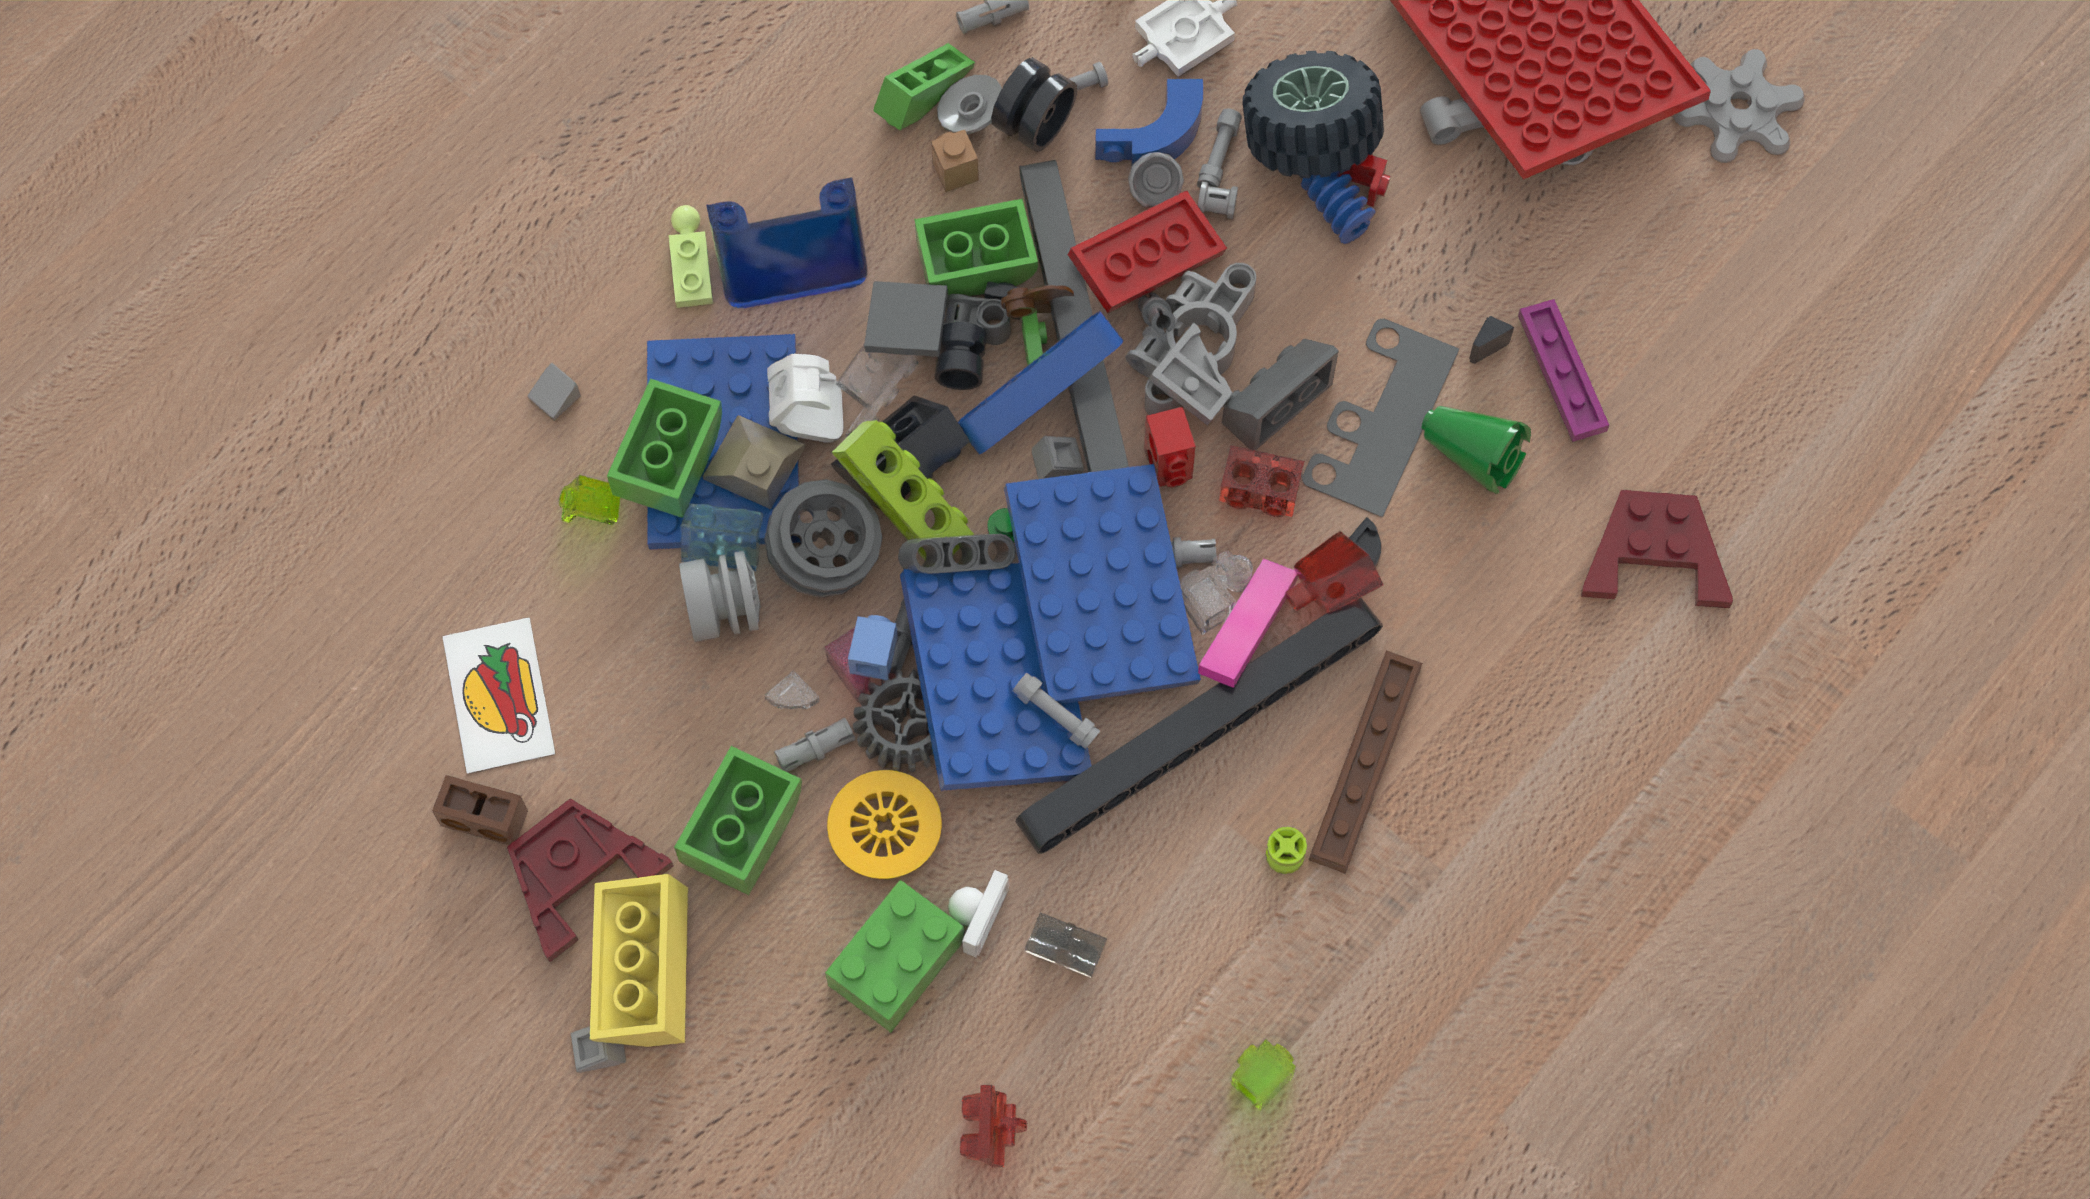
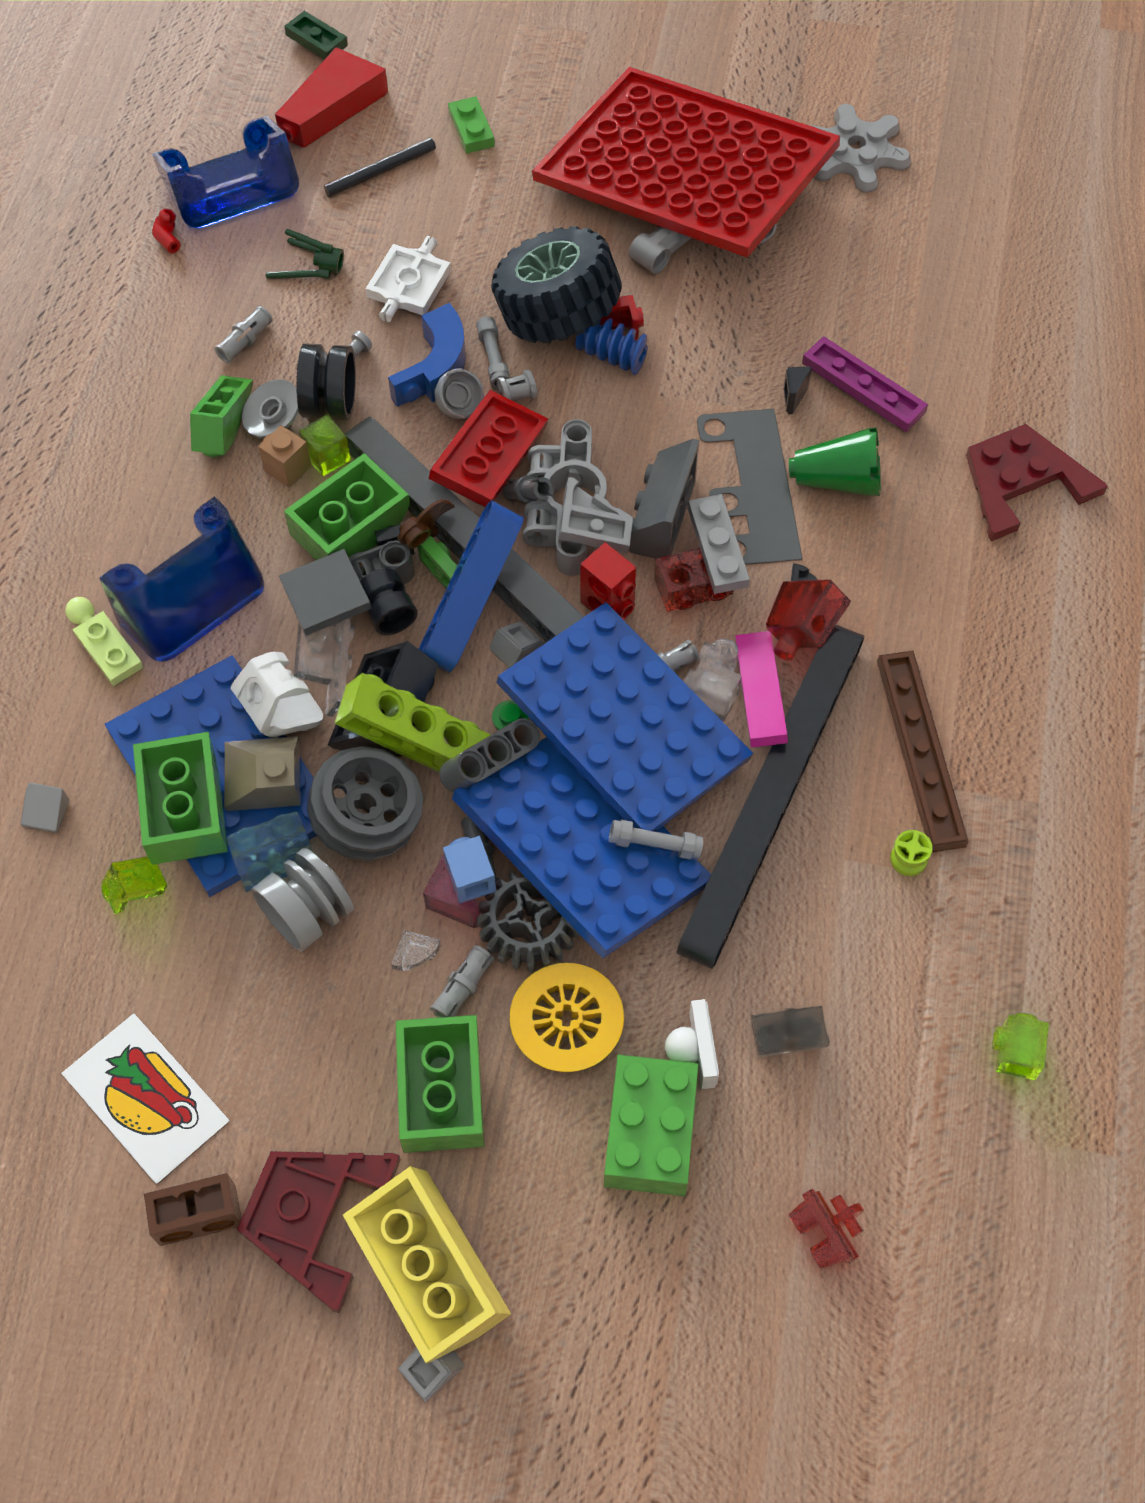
camera: 30 degrees left, 5 degrees down
none -> clear neon green brick [299,414,351,477]
none -> light grey plate [688,494,750,594]

